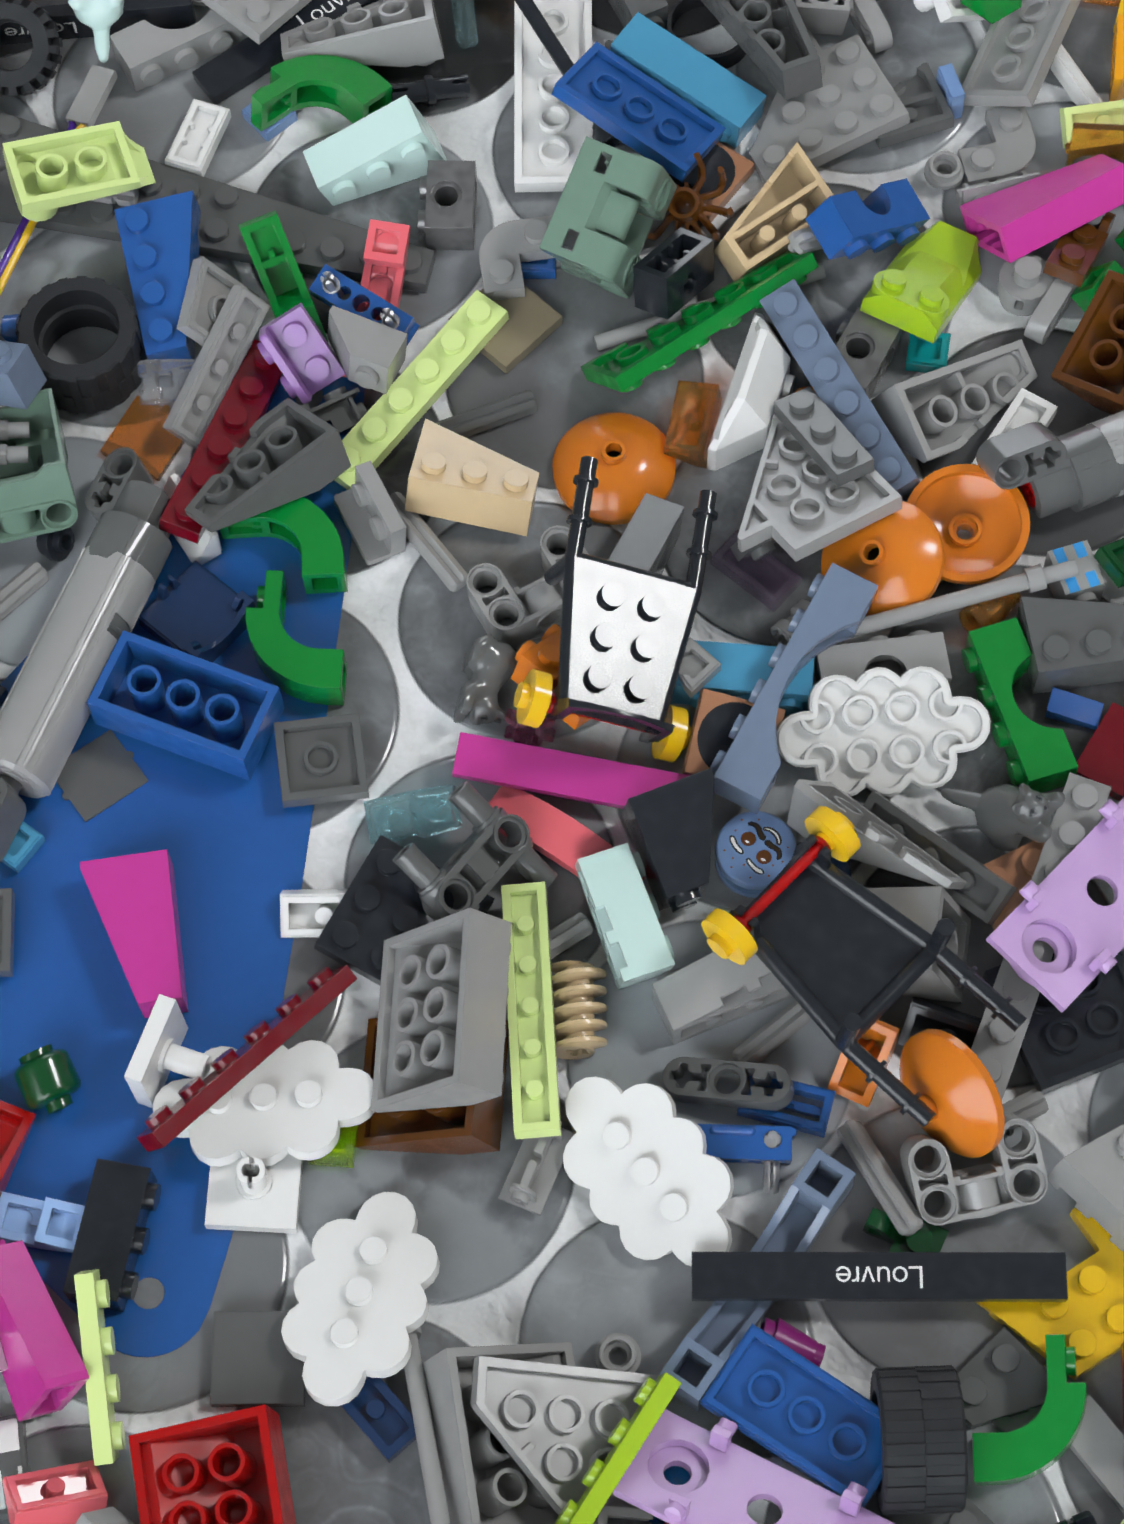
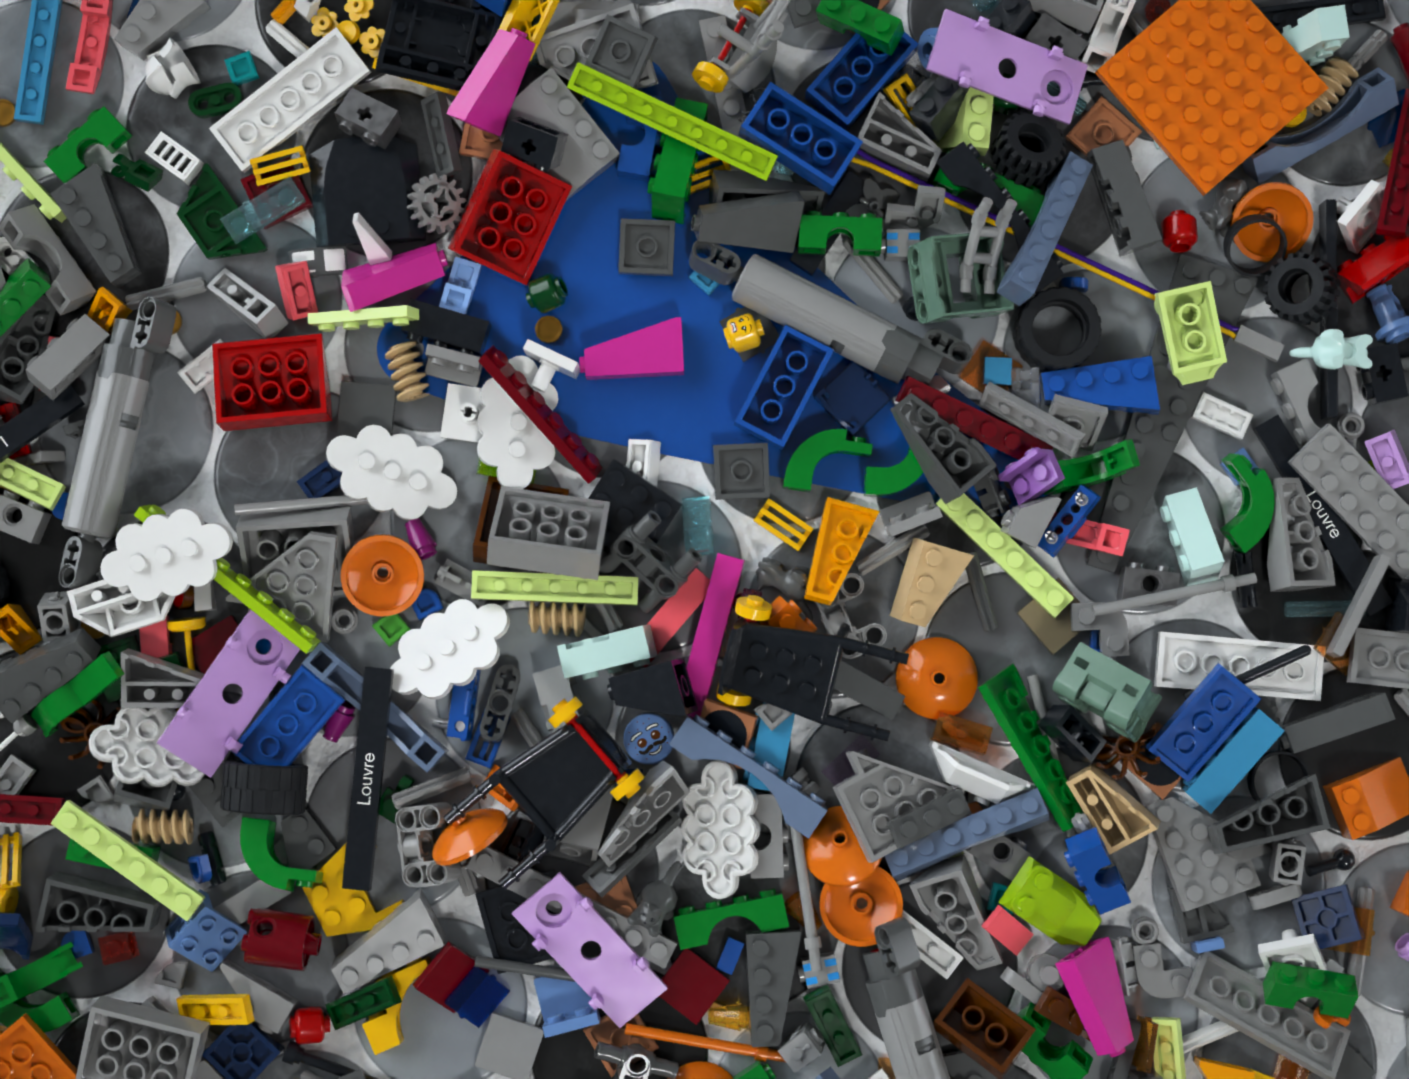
camera: 90 degrees right, 20 degrees up
none -> orange dish [340,534,424,617]
none -> bright green tile [372,614,411,647]
none -> tan piece [385,341,430,402]
none -> magenta cone [405,518,437,561]
none -> blue tile [412,588,445,620]
none -> light grey bracket [425,344,483,387]
none -> pearl gold piece [535,316,562,343]
none -> yellow head [723,313,765,353]
none -> yellow tile [753,498,814,551]
none -> light orange wing [804,497,880,606]
none -> coral slope [981,905,1034,956]
none -> dark azure tile [983,357,1012,386]
none -> light grey bar [1092,573,1257,616]

